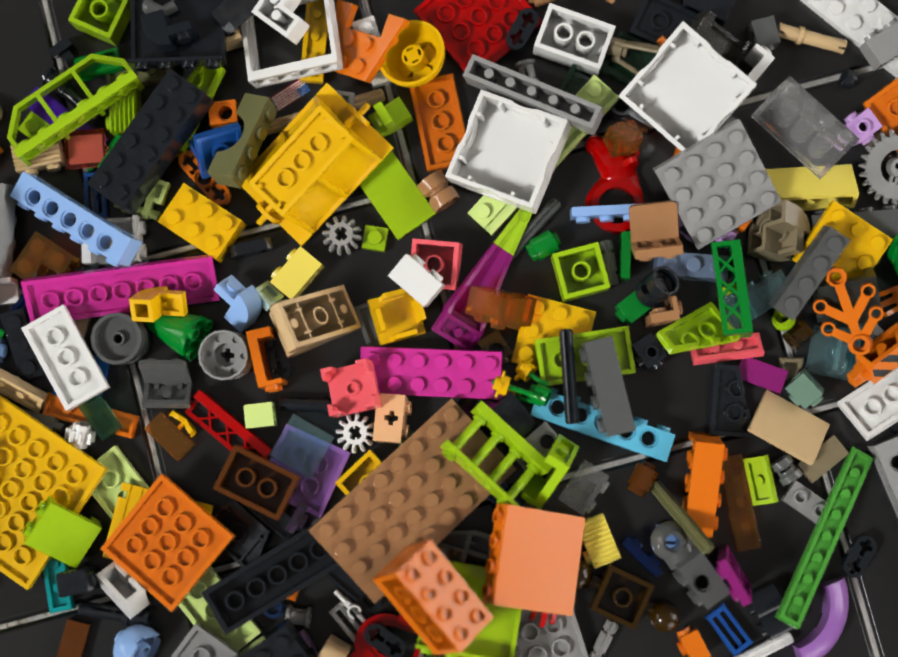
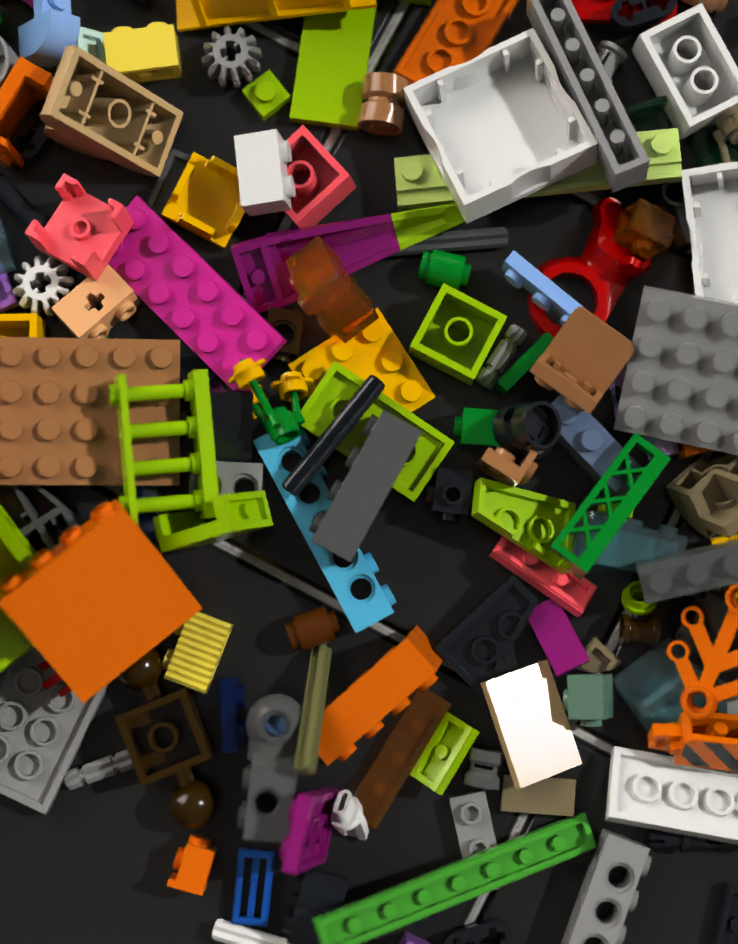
camera: 30 degrees right, 0 degrees up
clear bracket [557,459,610,516] -> none
none -> white piece [331,790,369,841]

